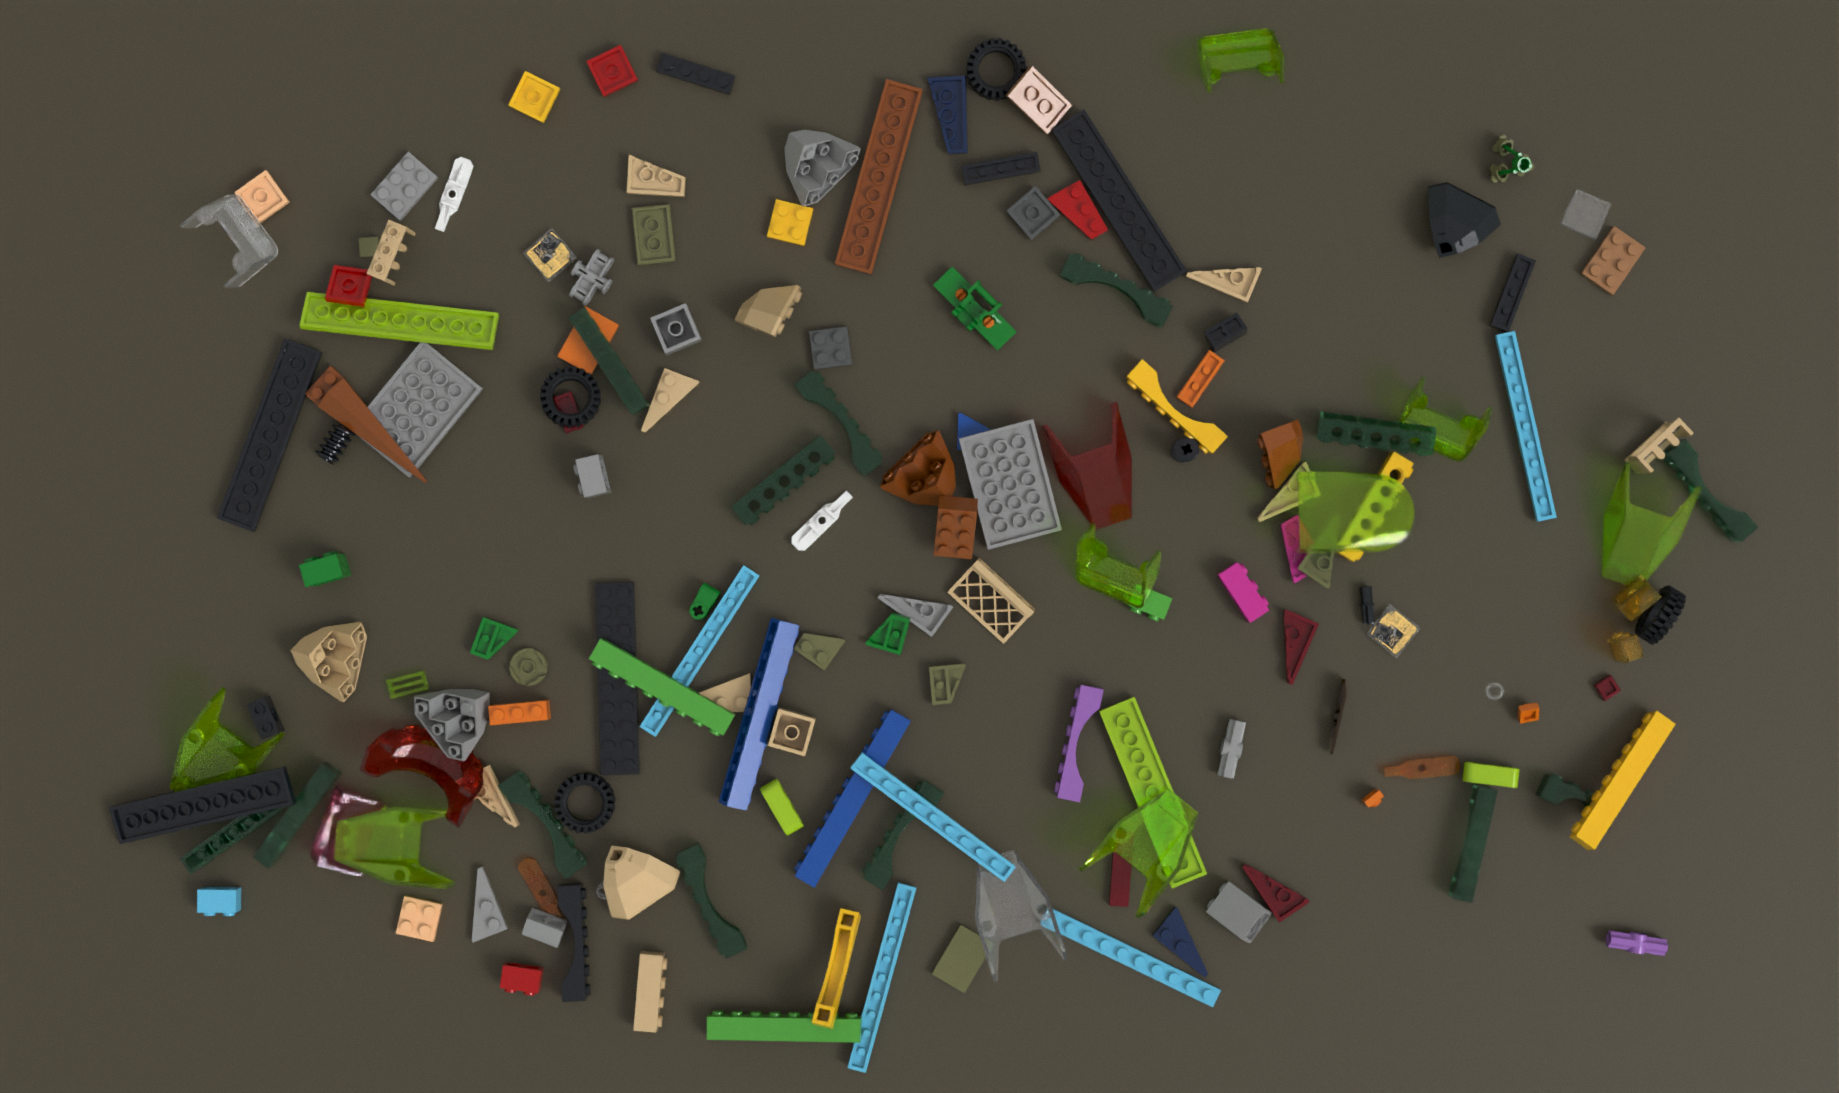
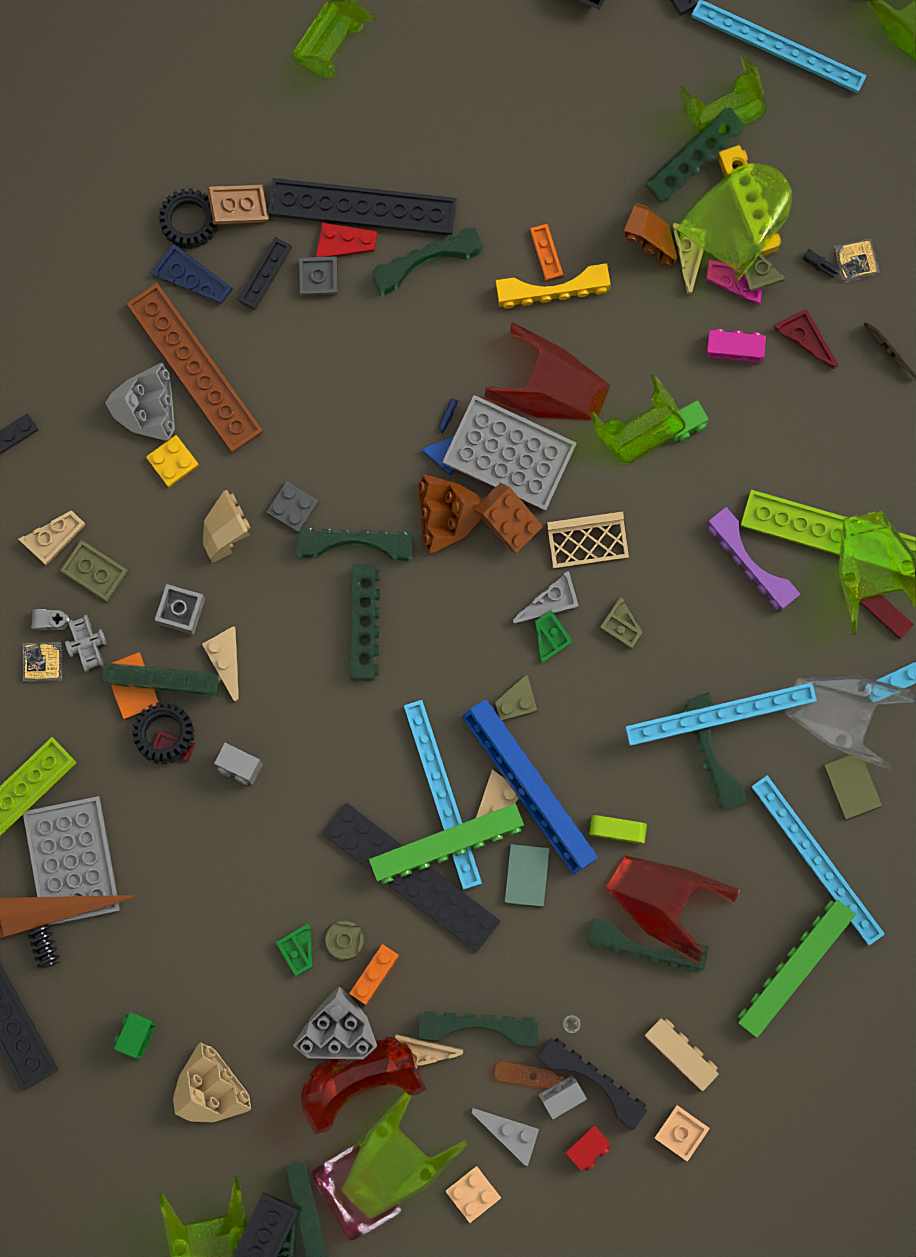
camera: 45 degrees left, 10 degrees down
black brick [246,696,285,740] -> none
clear neon green tile [386,671,429,699] -> none
black tyre [554,772,616,834] -> none
tan brick [603,846,680,920] -> none
green piece [689,582,721,620] -> none
tan brick [768,707,816,756] -> none
white piece [791,491,853,551] -> none
blue brick [794,709,911,888] -> none
yellow arch [812,908,861,1029] -> none
green piece [933,267,1016,351] -> none
black piece [1170,437,1199,463] -> none
tan wing [1185,267,1262,303] -> none
black hinge [1204,312,1247,353] -> none
light grey piece [1217,719,1246,779] -> none
none -> light grey piece [31,609,70,631]
none -> dark blue piece [439,398,458,433]
none -> sand green tile [505,844,549,907]
none -> clear red windscreen [606,855,740,964]
none -> light nougat plate [654,1105,710,1162]

